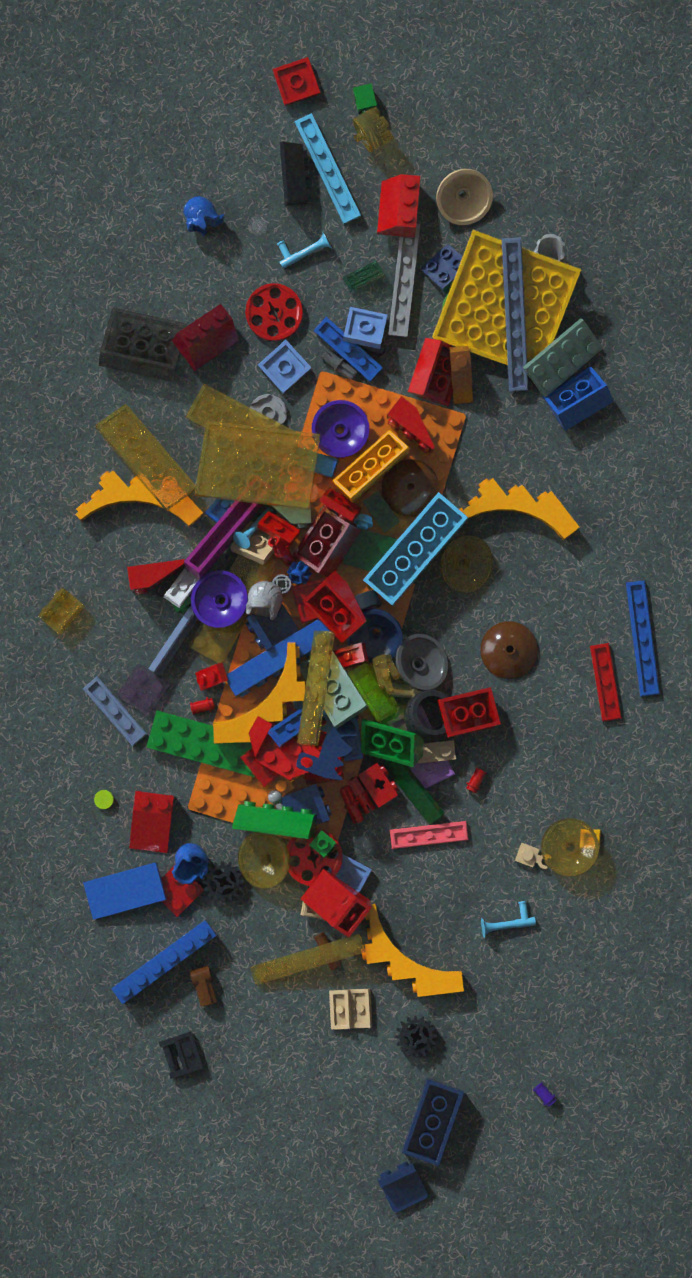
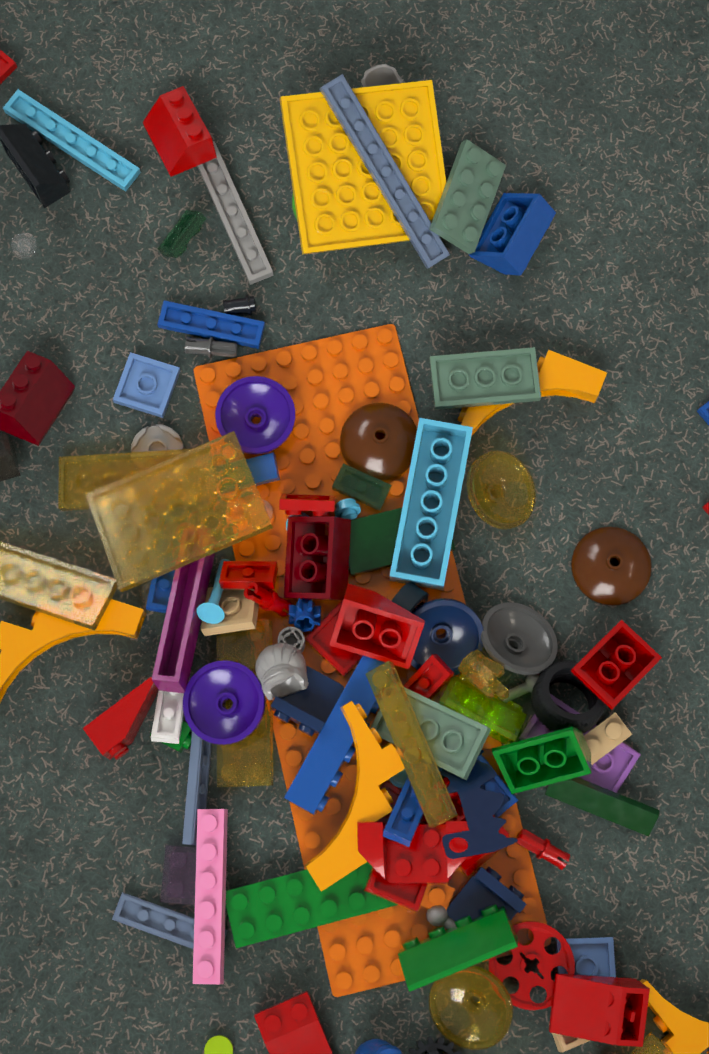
camera: 30 degrees left, 10 degrees down
clear yellow bracket [38,587,85,635] -> none
red pin [190,697,215,715] -> none
red plate [195,662,228,691] -> none
red wedge [245,283,303,341] -> none
sand green slope [272,500,311,529] -> none
medium azure piece [277,232,332,269] -> none
green brick [309,830,338,858] -> none
light orange slope [333,430,410,503] -> none
red axle [340,786,364,824] -> none
medium blue plate [343,307,387,349] -> none
clear yellow piece [352,107,394,153] -> none
green brick [353,83,377,115] -> none
red brick [358,763,399,808] -> none
red slope [387,396,435,454] -> none
coral tile [390,821,468,849] -> none
red slope [408,338,454,407] -> none
dark blue bracket [421,245,463,297] -> none
tan dish [436,169,493,225] -> none
dark orange slope [449,346,473,404] -> none
red pin [466,768,487,793] -> none
none -> bright pink plate [193,809,228,985]
none -> sand green plate [429,347,541,410]

